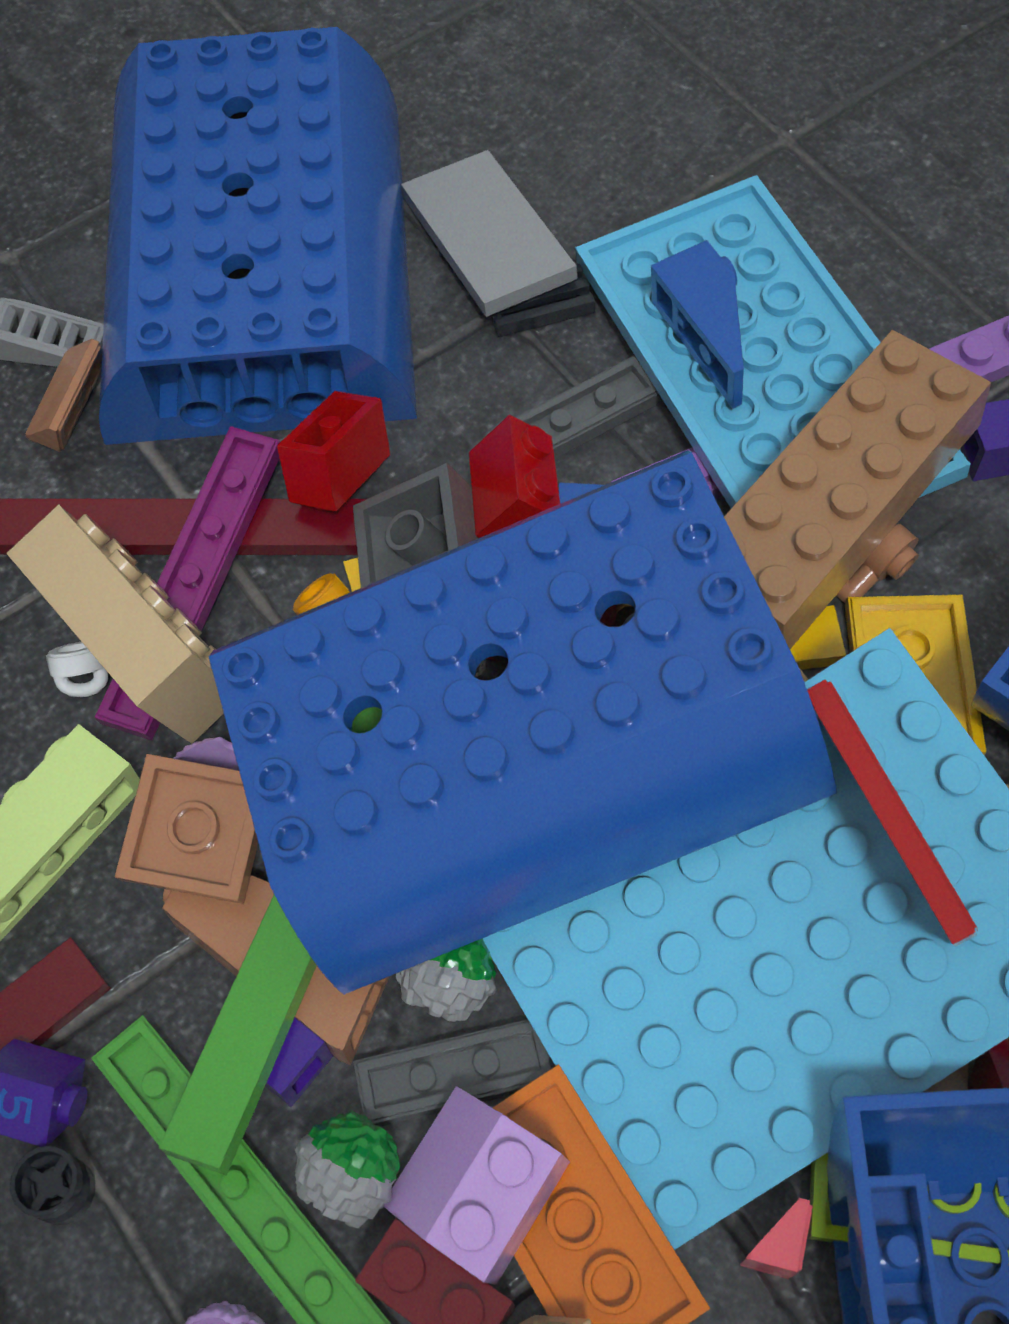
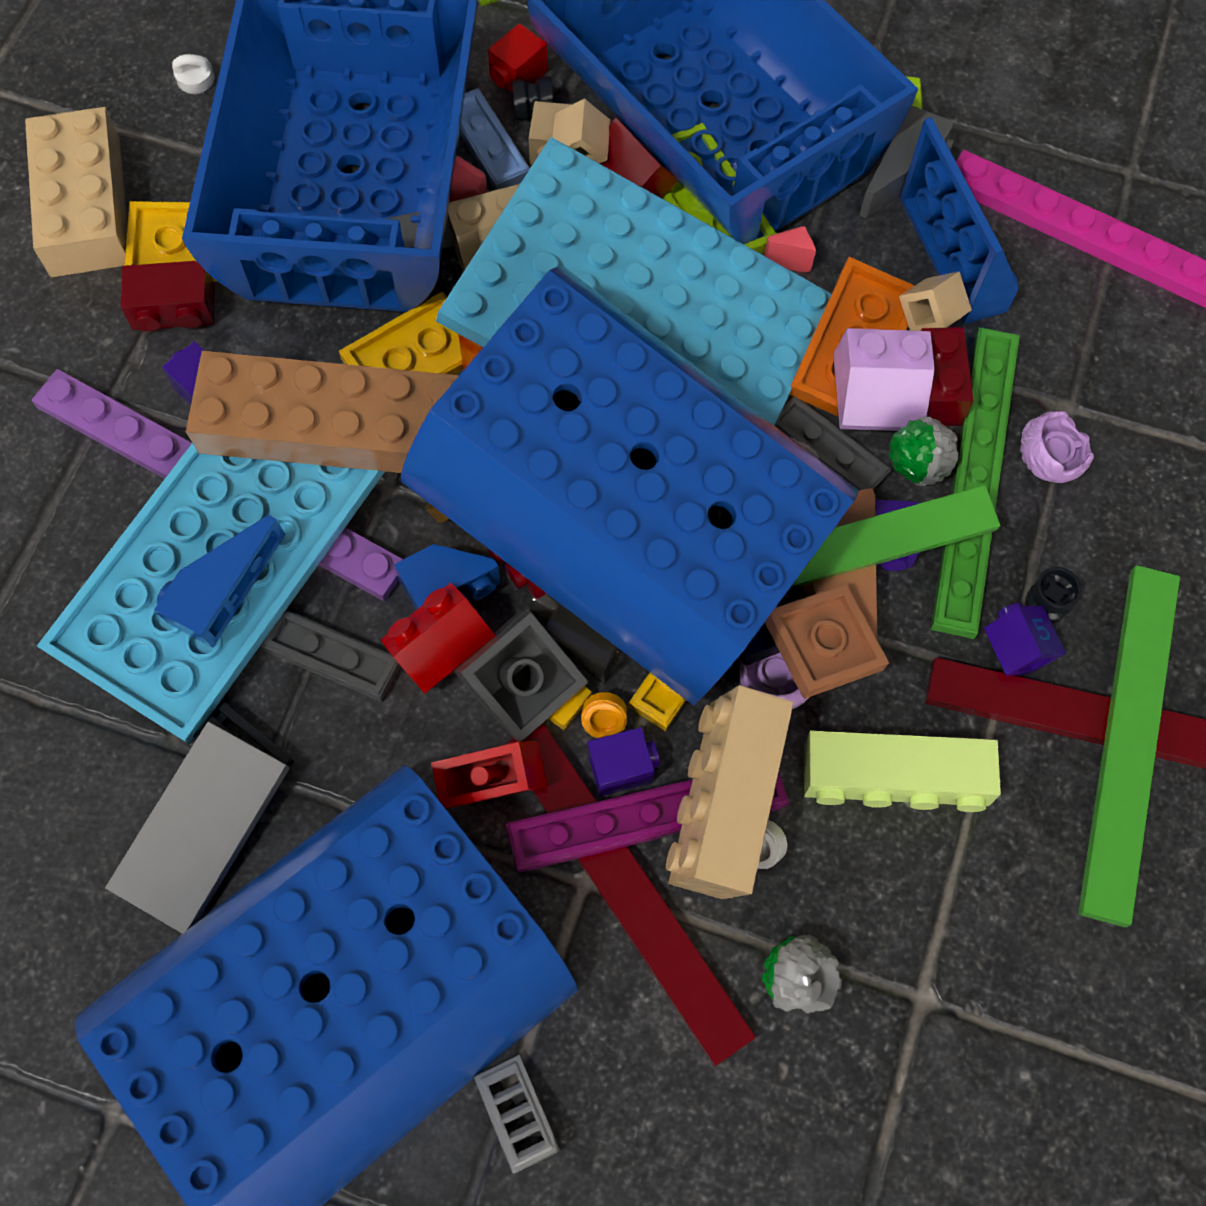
camera: 130 degrees left, 5 degrees up
nougat slope [26,339,102,452] -> none
red tile [807,679,978,947] -> none
none -> dark purple brick [587,727,660,797]

